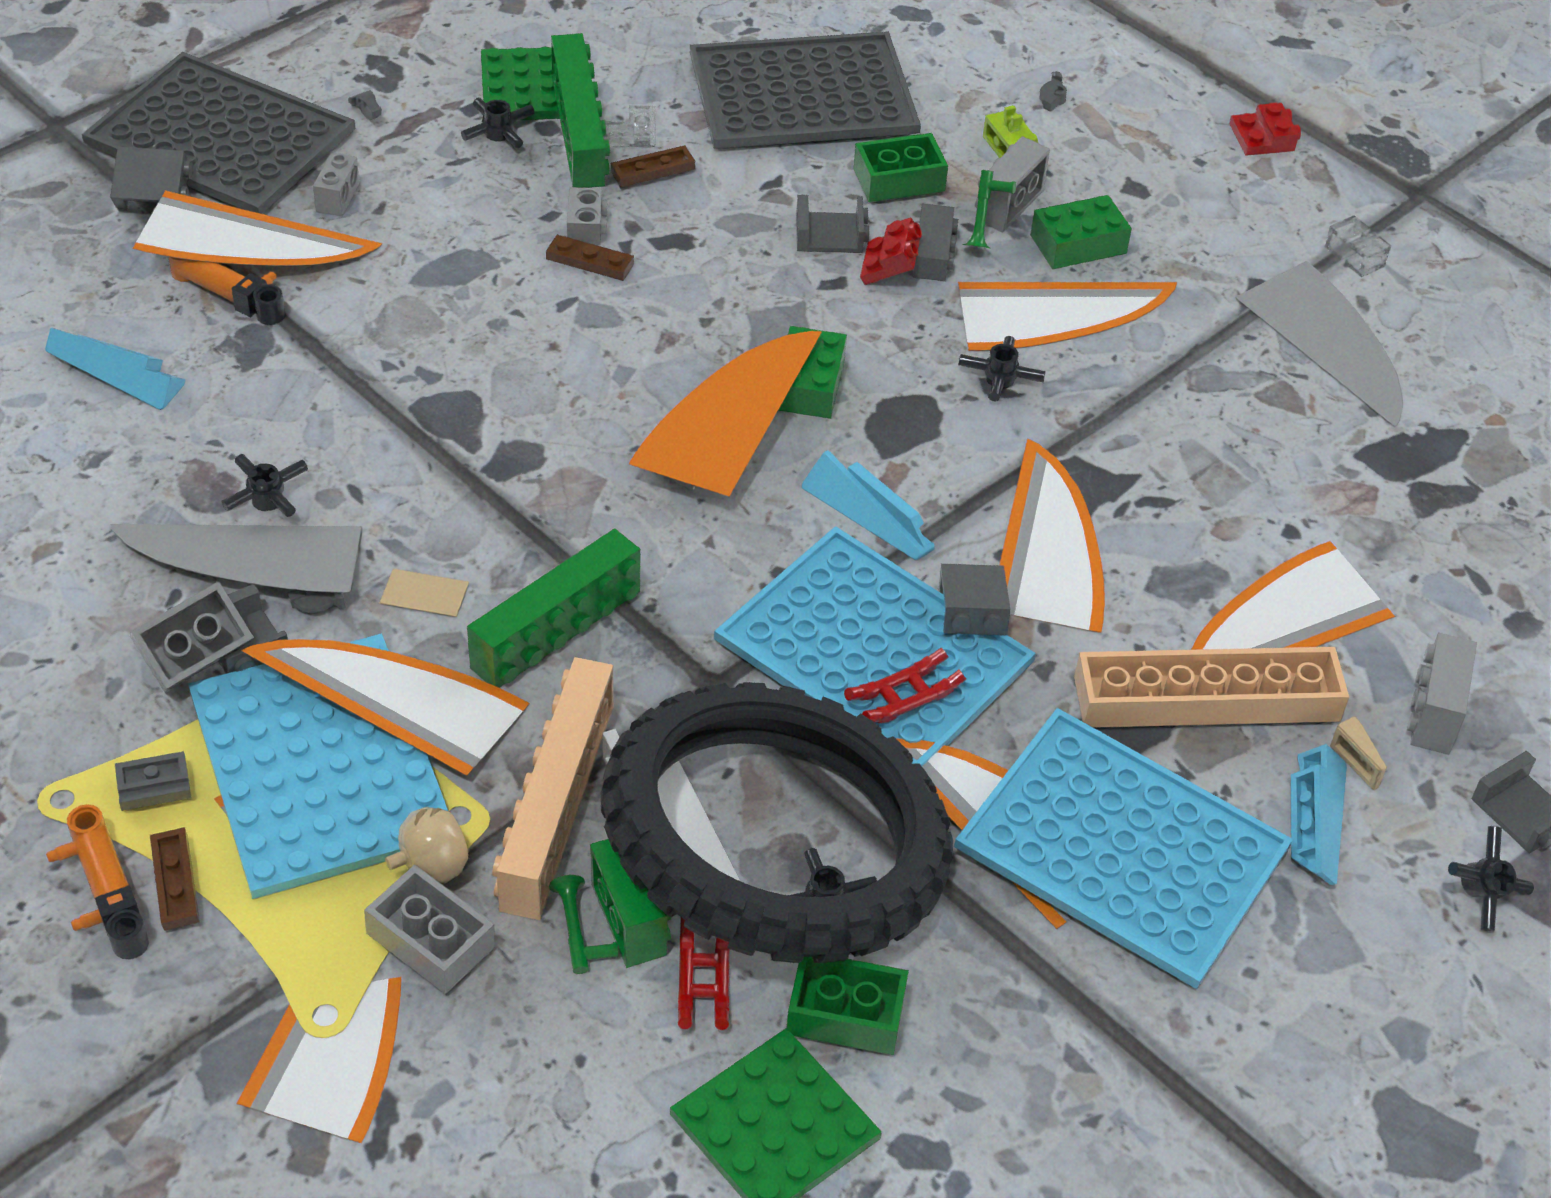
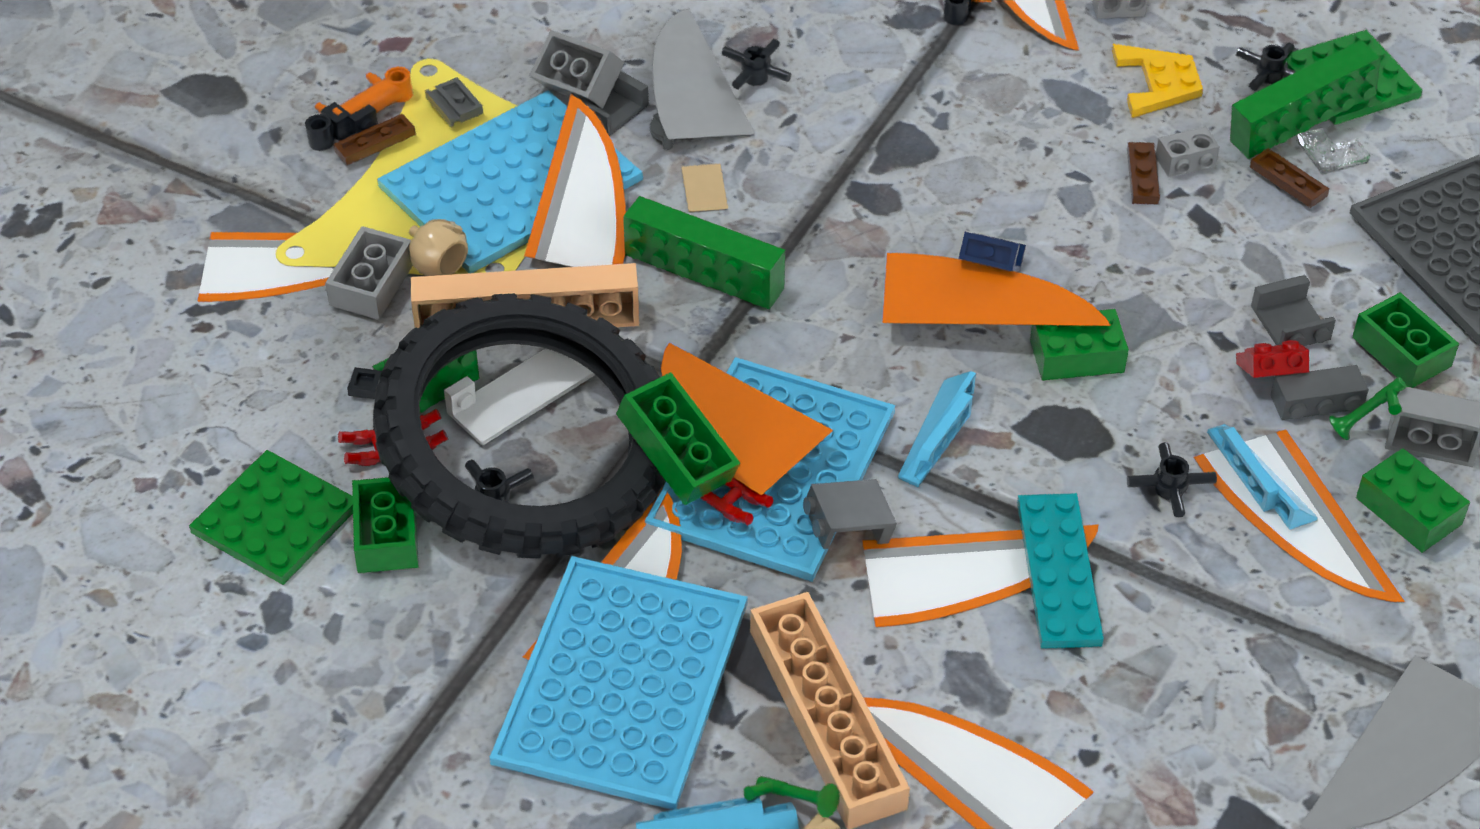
camera: 75 degrees right, 0 degrees up
none -> black plate [347,367,382,399]
none -> black plate [349,104,378,136]
none -> green brick [616,372,741,506]
none -> orange sticker [661,343,833,495]
none -> green piece [743,776,840,818]
none -> dark blue panel [958,232,1026,272]
none -> teal plate [1017,493,1104,649]
none -> yellow wing [1112,44,1203,118]
none -> medium azure wedge [1207,424,1318,530]

